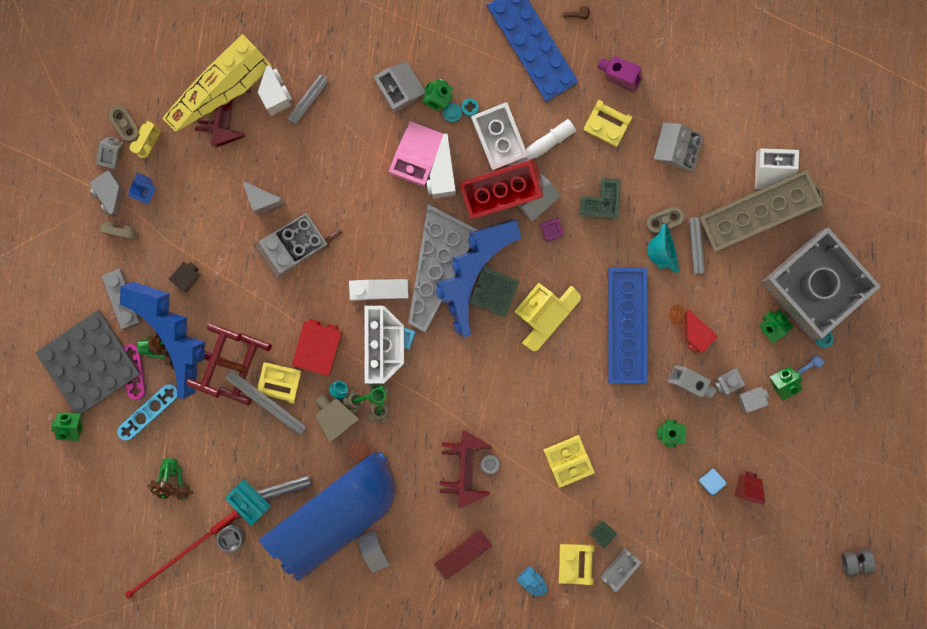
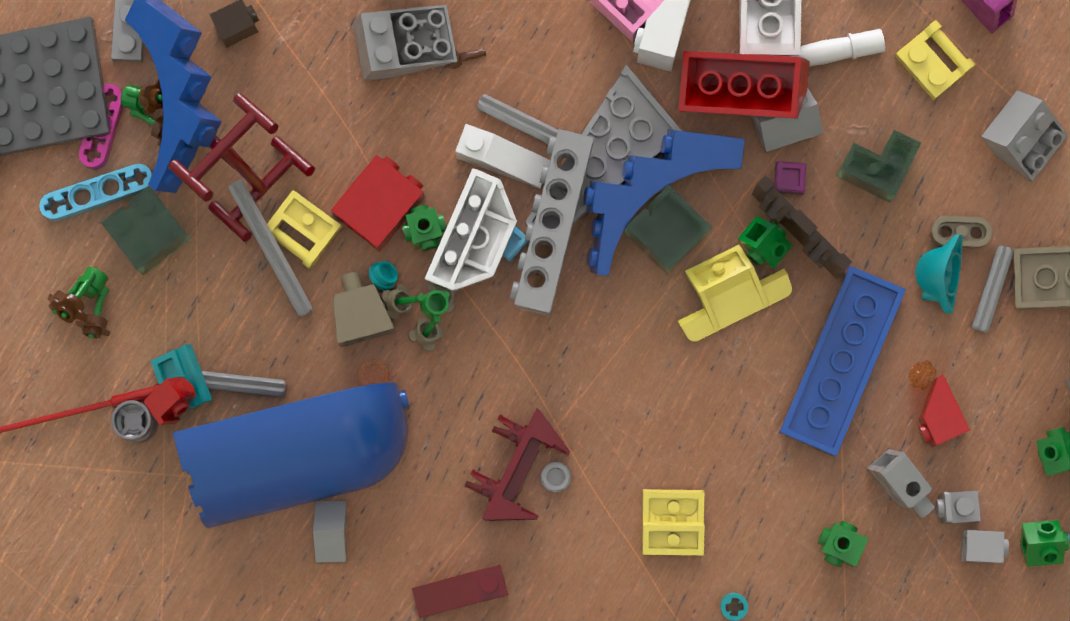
camera: 25 degrees right, 5 degrees down
none -> clear green piece [101,186,191,275]
none -> red brick [143,377,197,425]
none -> green brick [402,205,447,251]
none -> light grey axle [477,94,558,144]
none -> light grey brick [510,129,594,317]
none -> teal bush [720,592,749,621]
none -> green brick [738,216,792,269]
none -> dark brown hinge [752,175,852,279]

